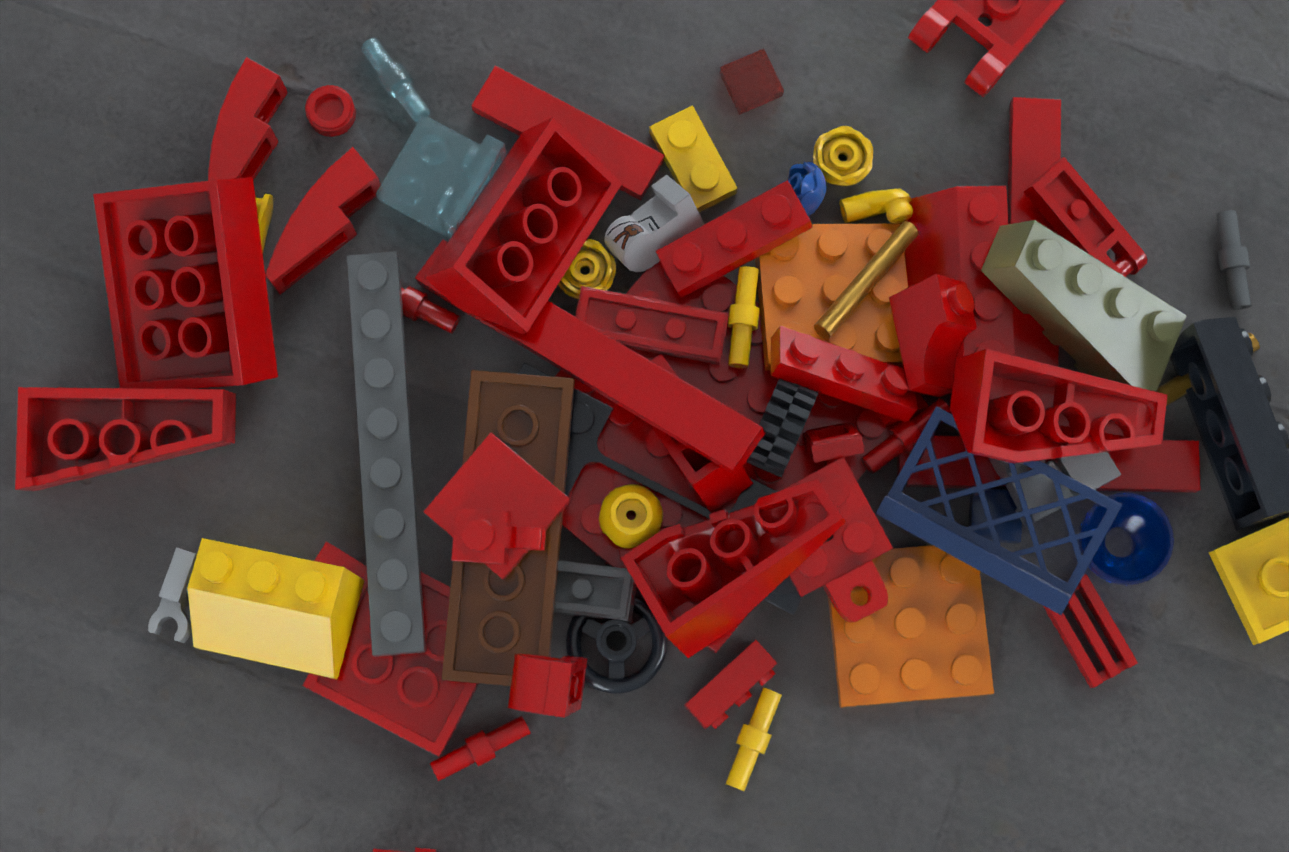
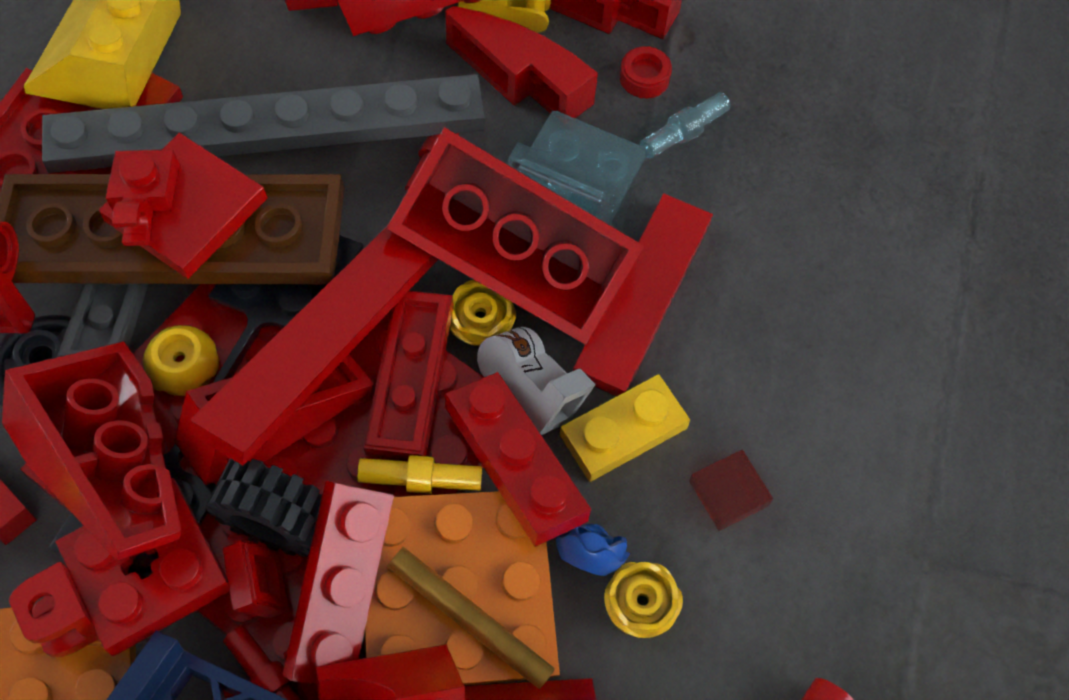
camera: 85 degrees right, 15 degrees down
yellow arm [839,188,913,224] -> none

